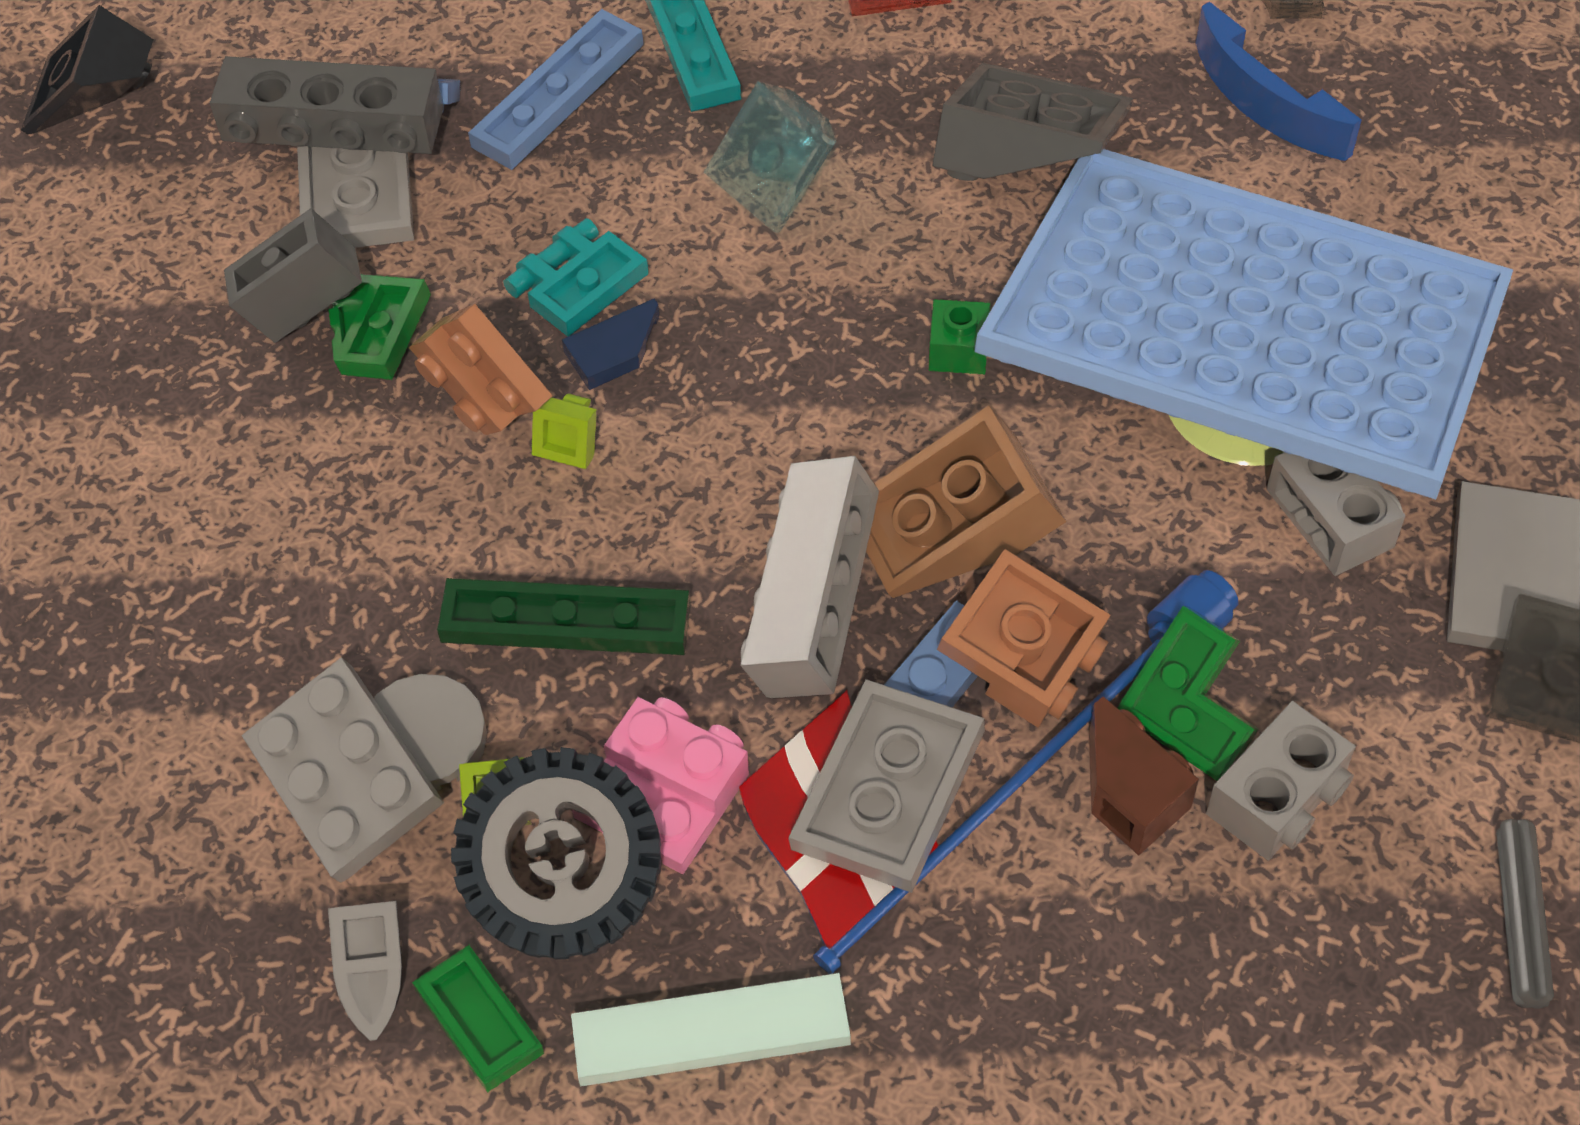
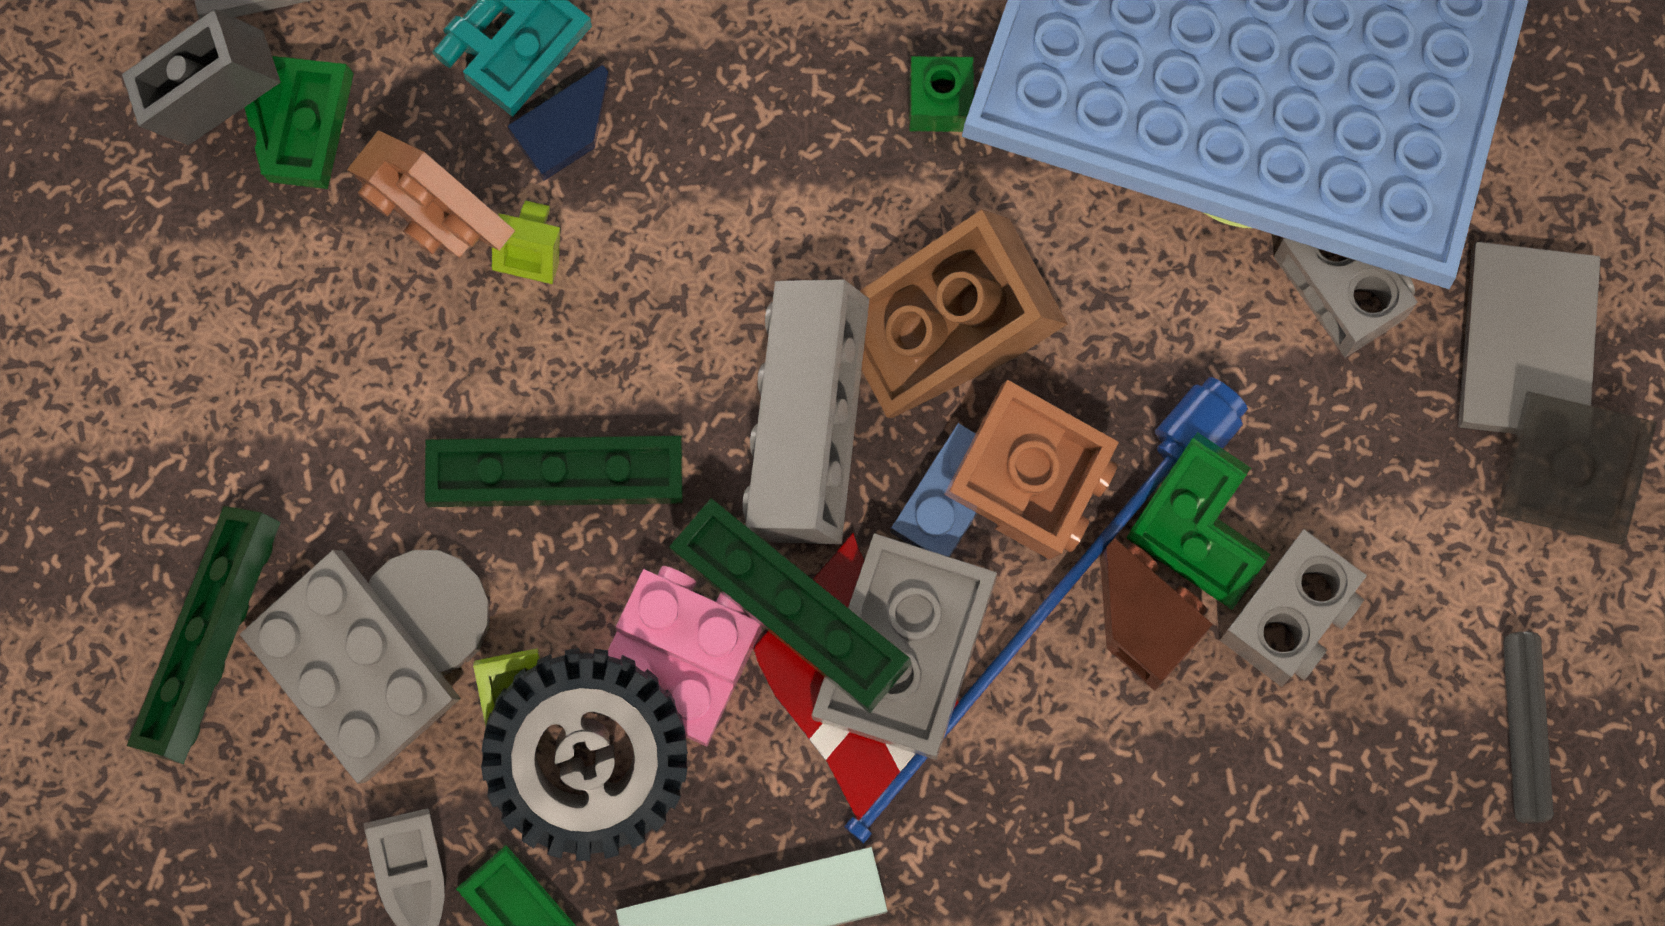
camera: 10 degrees left, 20 degrees up
none -> dark green plate [126,506,281,765]
none -> dark green plate [669,498,912,713]

